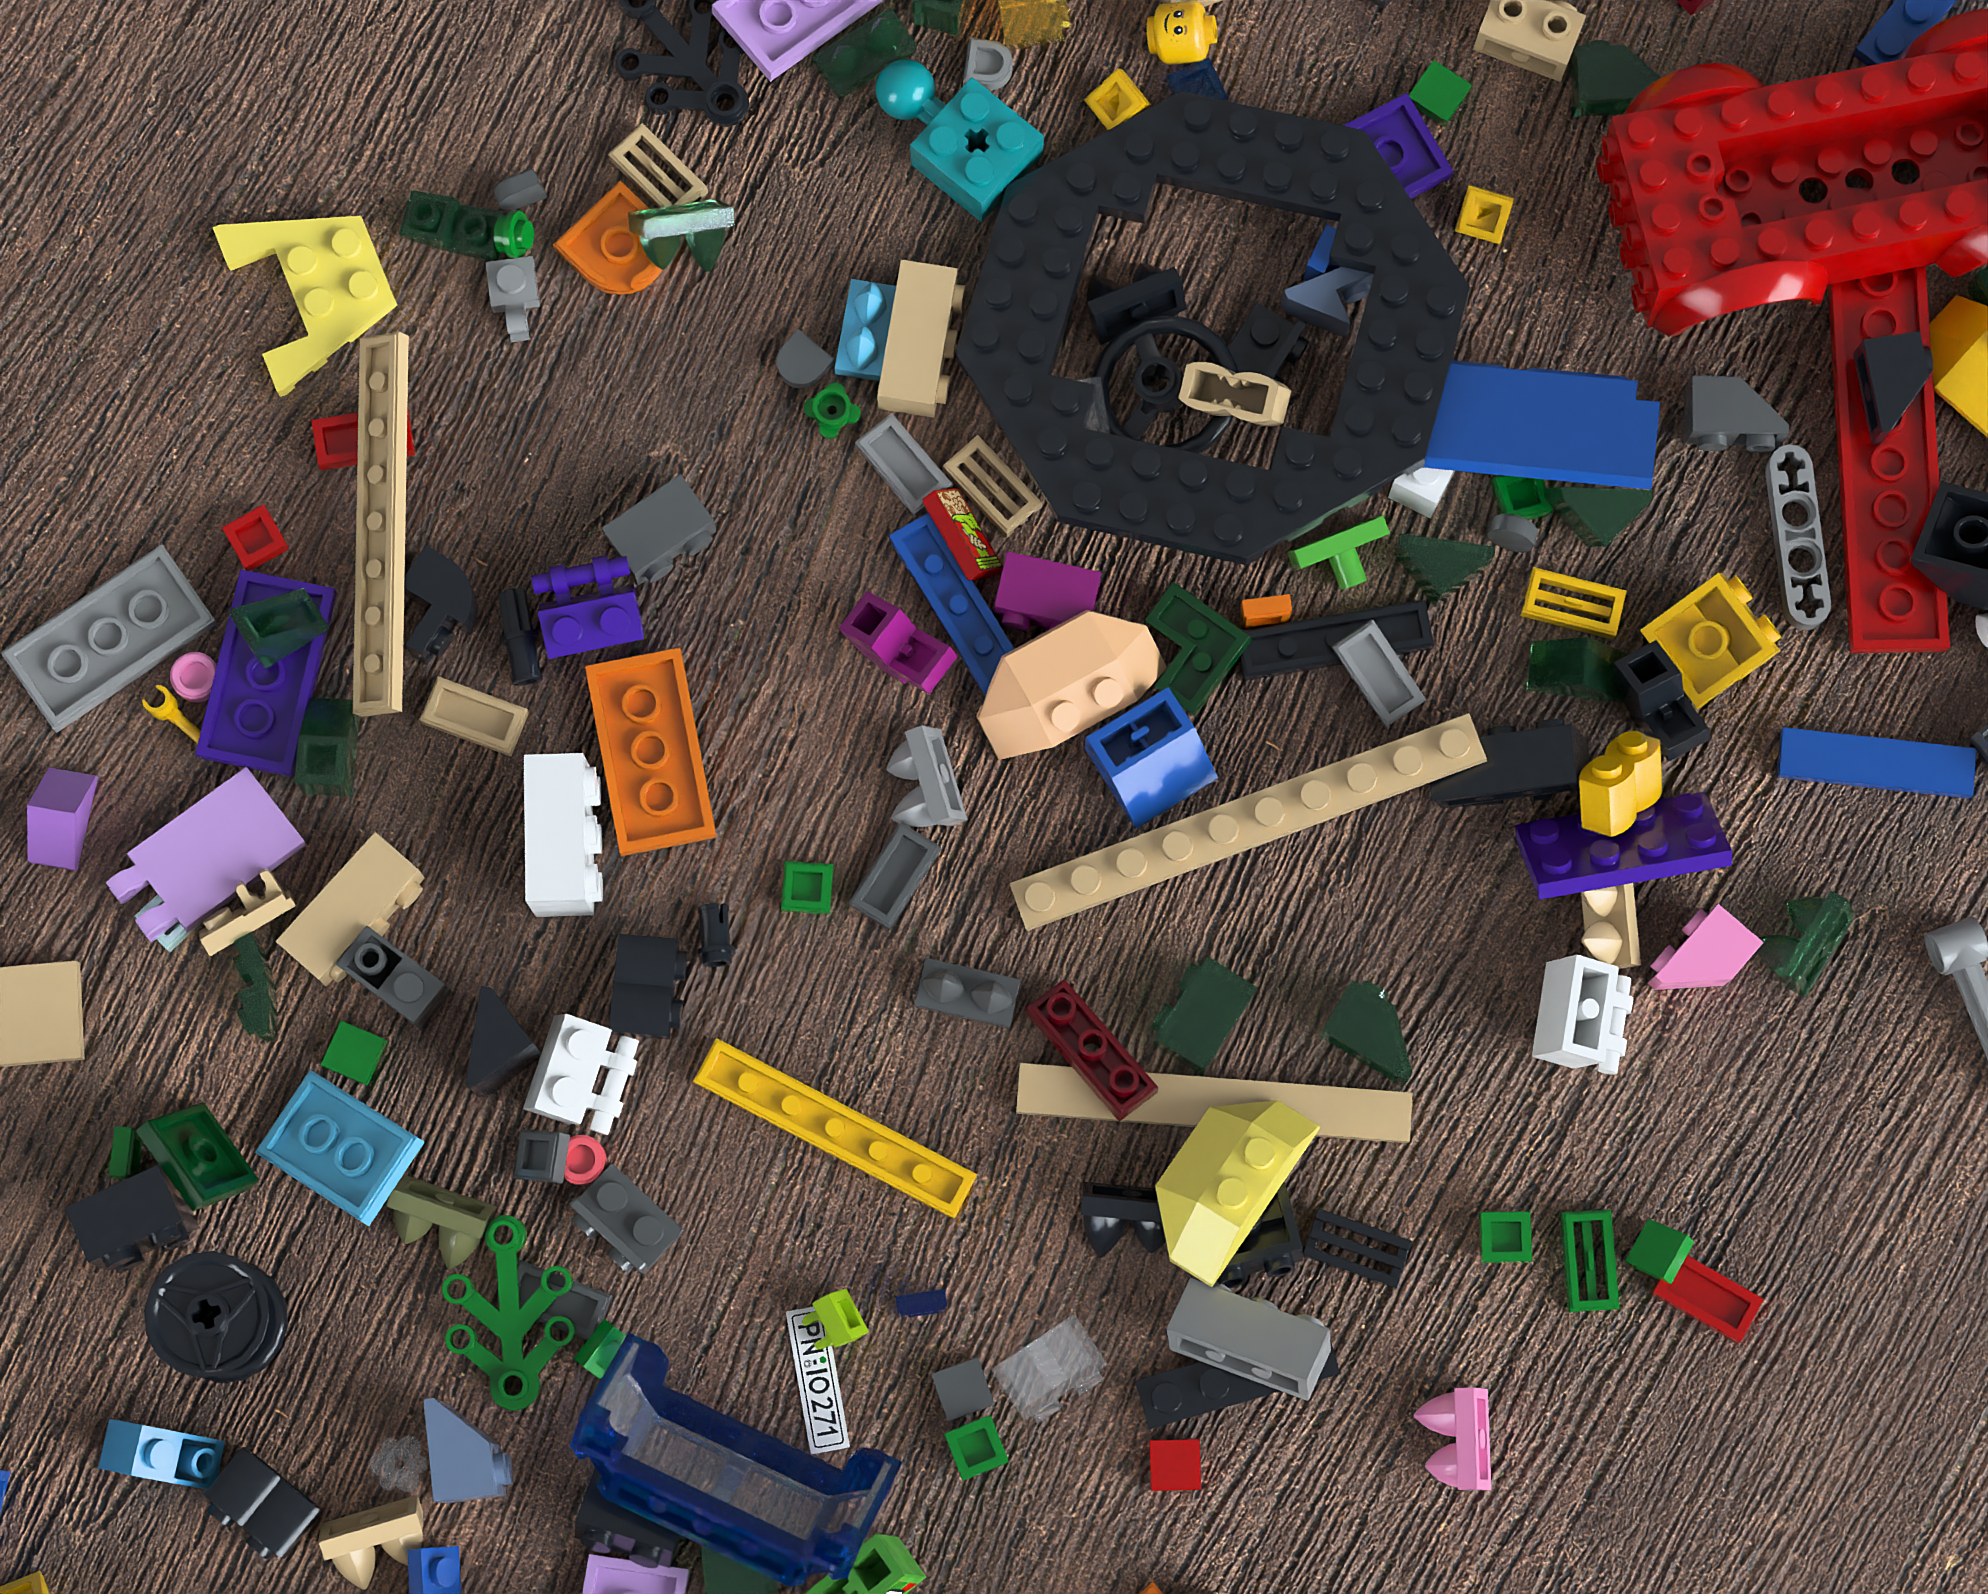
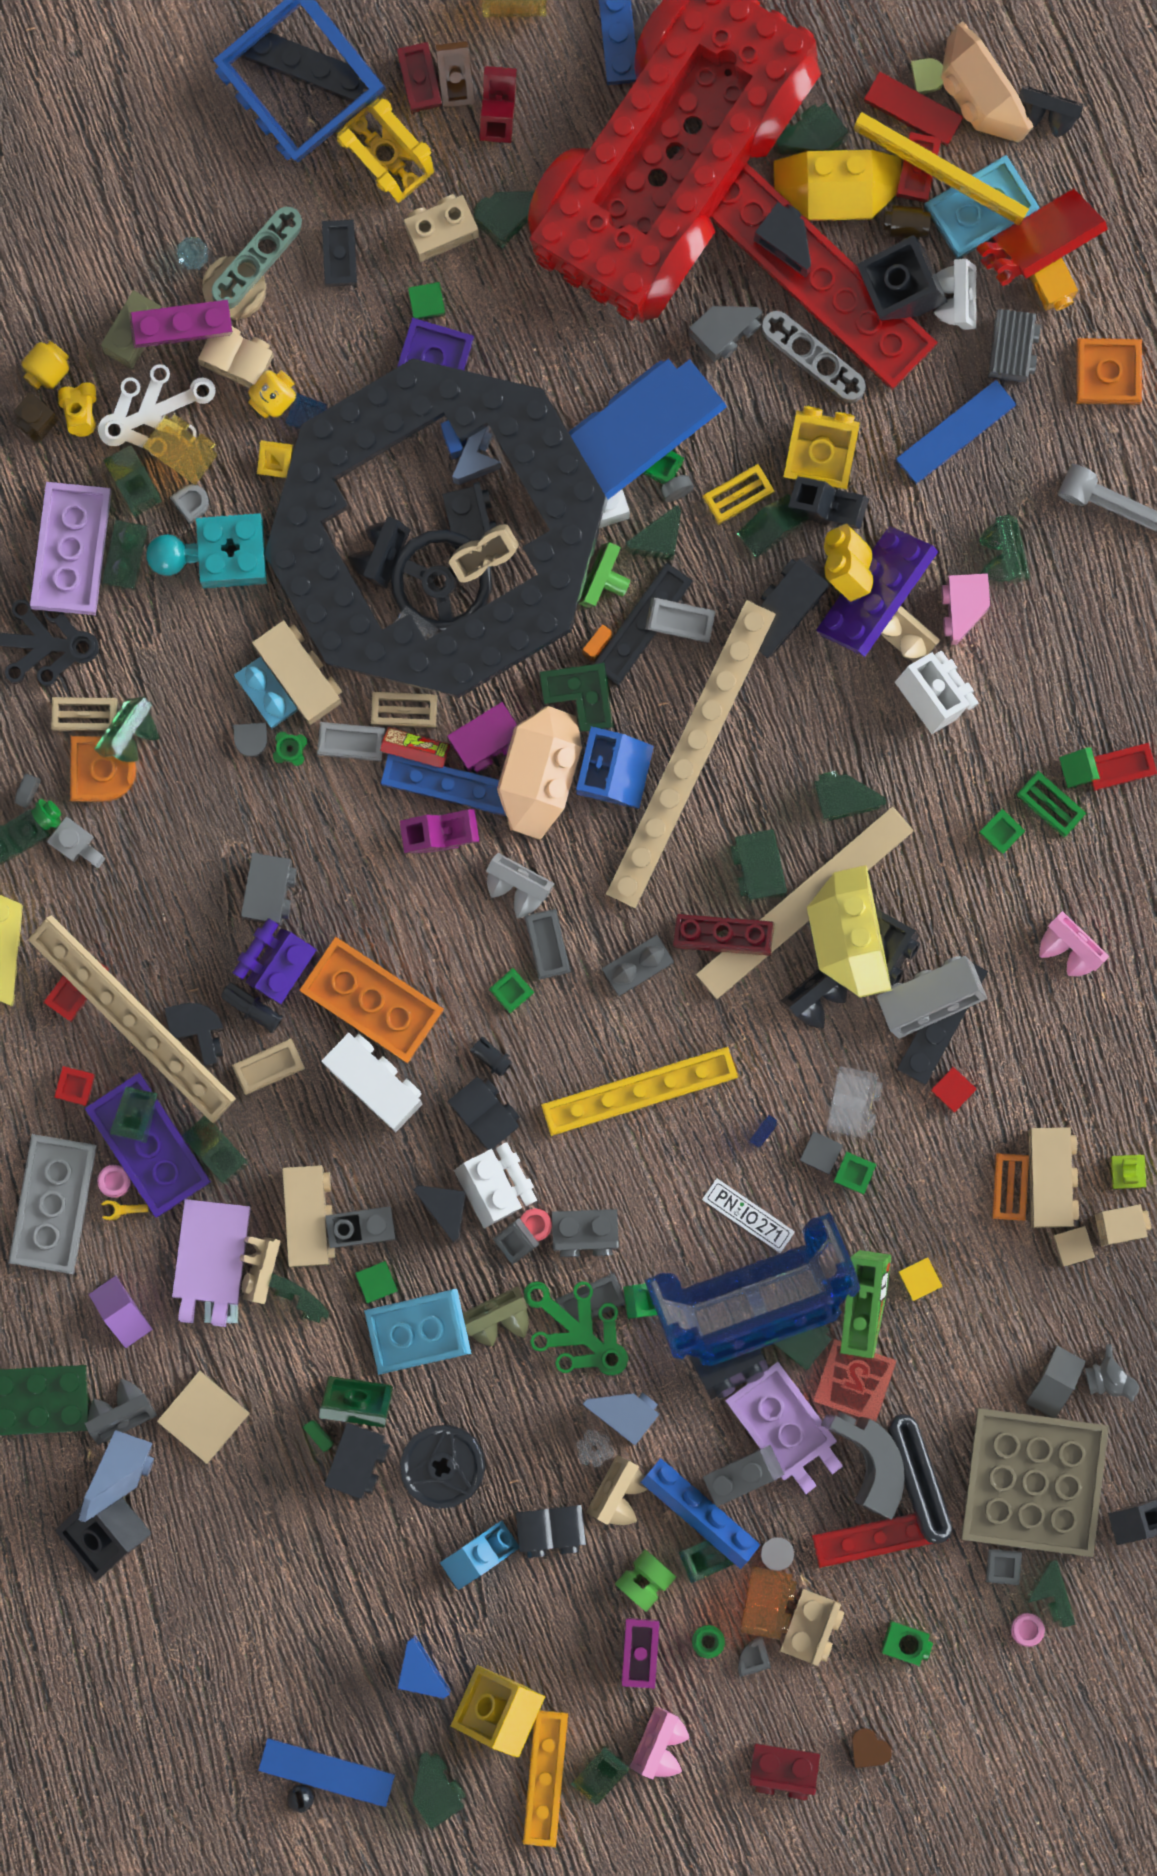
camera: 45 degrees left, 5 degrees up
lime tile [802,1288,869,1349] -> none
black tile [1303,1208,1412,1289] -> none
yellow tile [1455,184,1514,244] -> none
clear green slope [1544,487,1653,547] -> none

